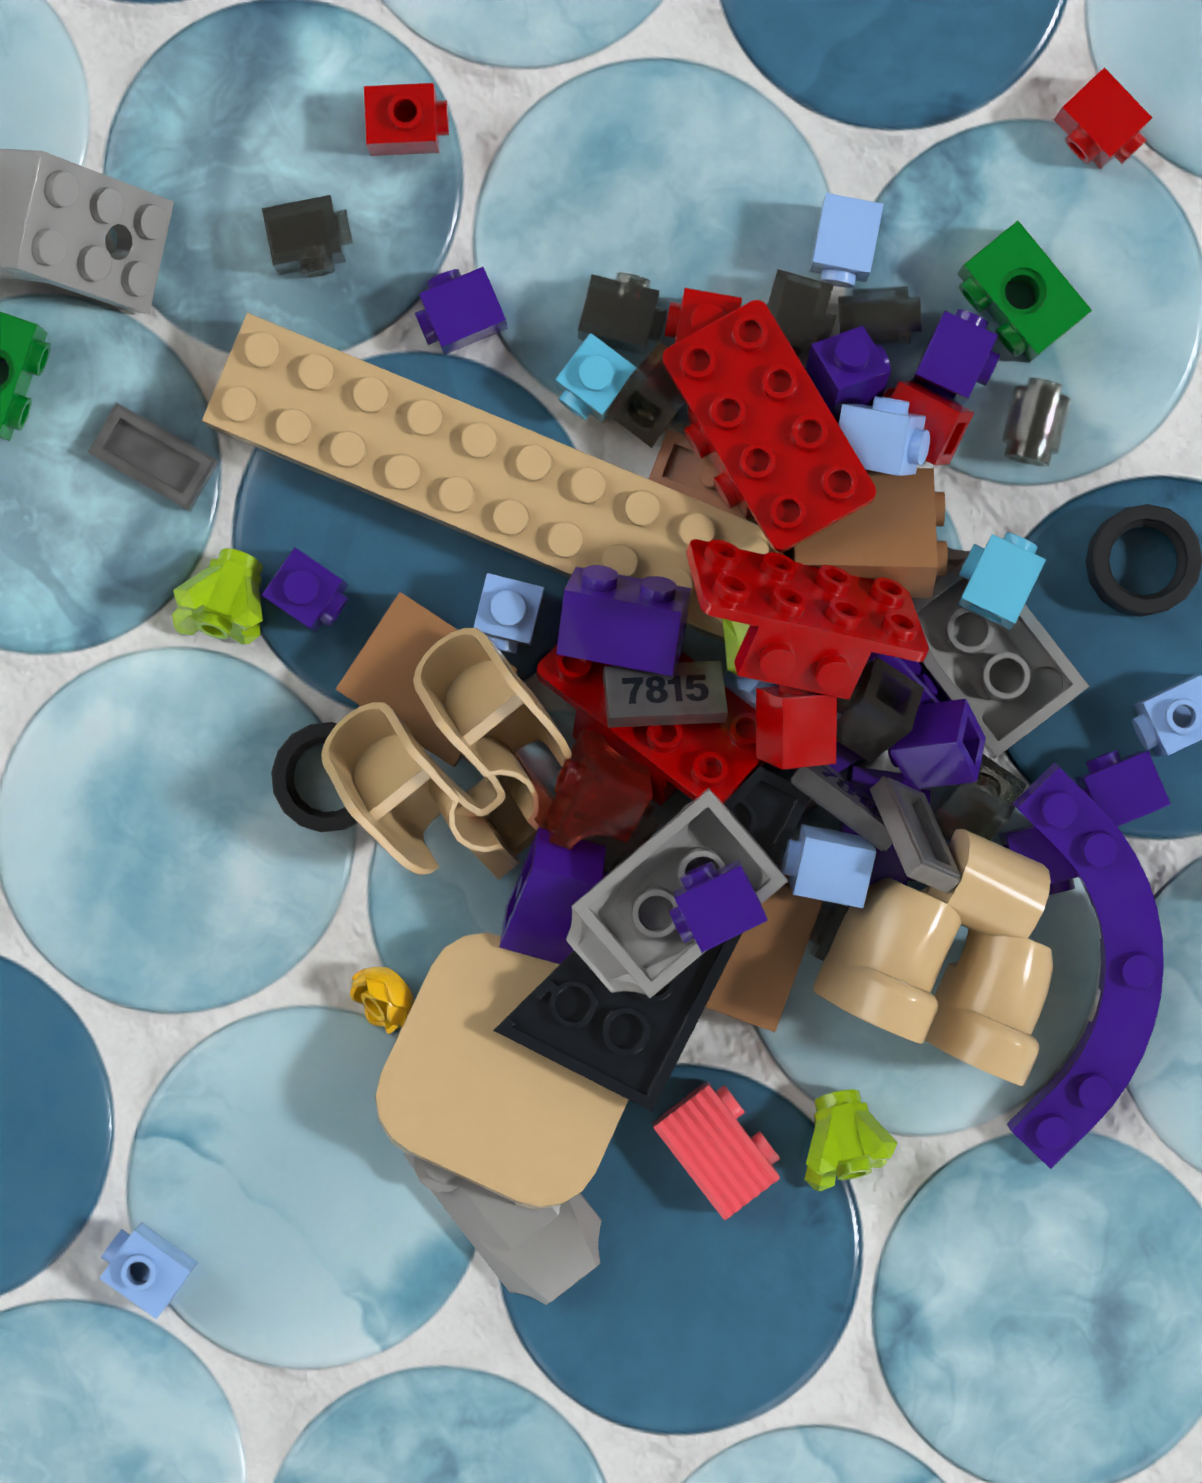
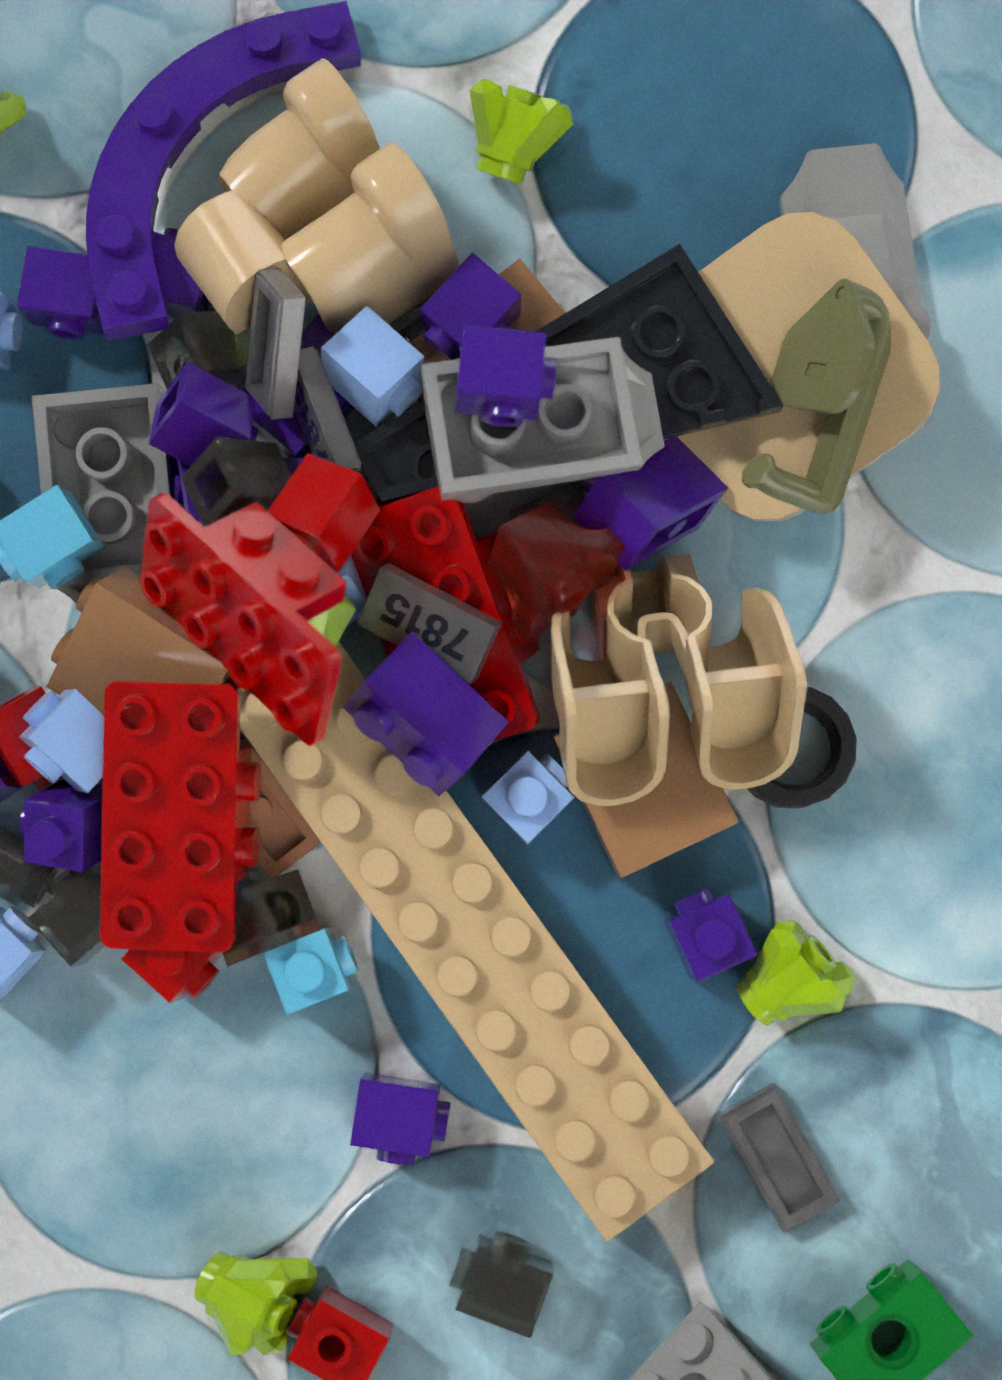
camera: 145 degrees left, 5 degrees down
yellow plate [350,966,414,1034] -> none
clear smoke brick [578,272,668,356] -> none
coral brick [652,1081,781,1221] -> none
none -> lime rock [194,1252,317,1356]
none -> dark purple brick [420,252,521,361]
none -> olive piece [741,278,891,514]

